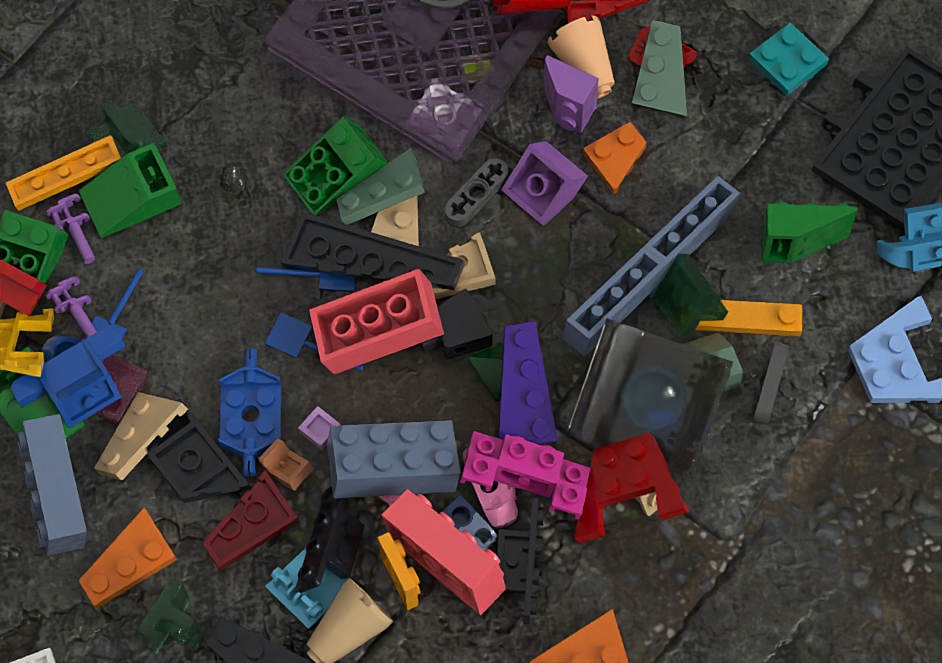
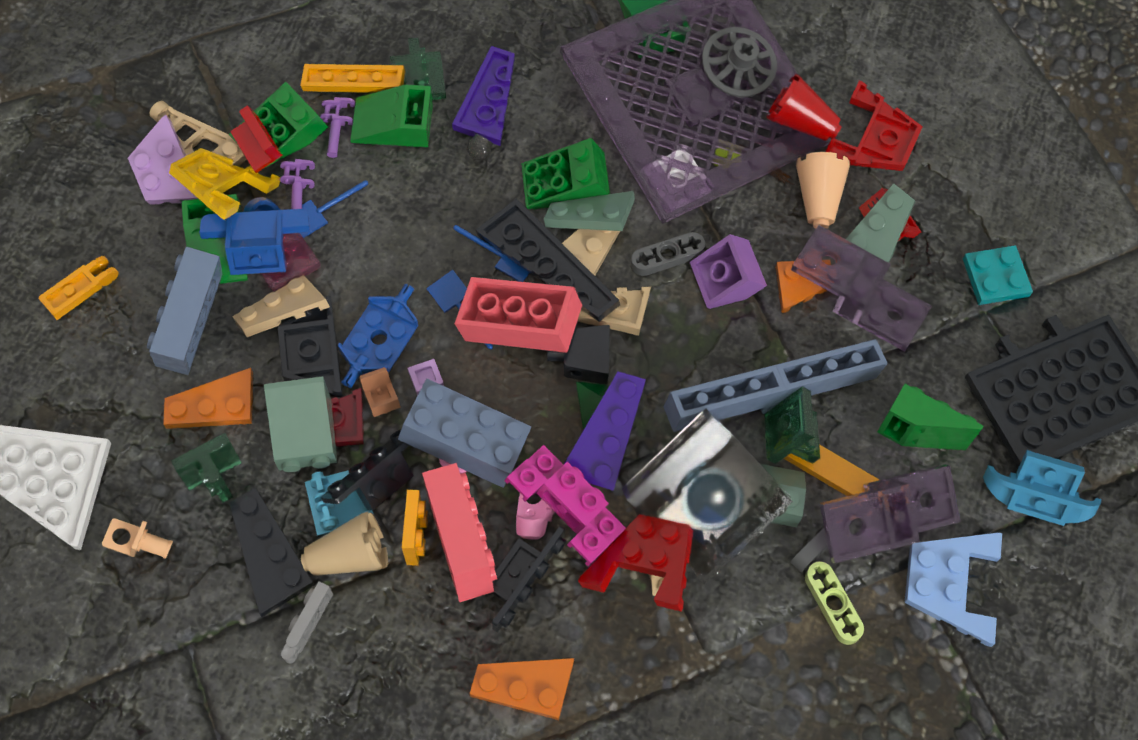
camera: 25 degrees right, 0 degrees up
leg [442,494,498,551] -> none
medium lavender slope [543,55,599,133] -> none
none -> sand green slope [264,376,337,472]
none -> dark purple wing [452,46,515,146]
none -> clear purple bracket [791,225,932,352]
none -> yellowish green beam [805,562,864,645]
none -> clear purple bracket [819,464,961,563]

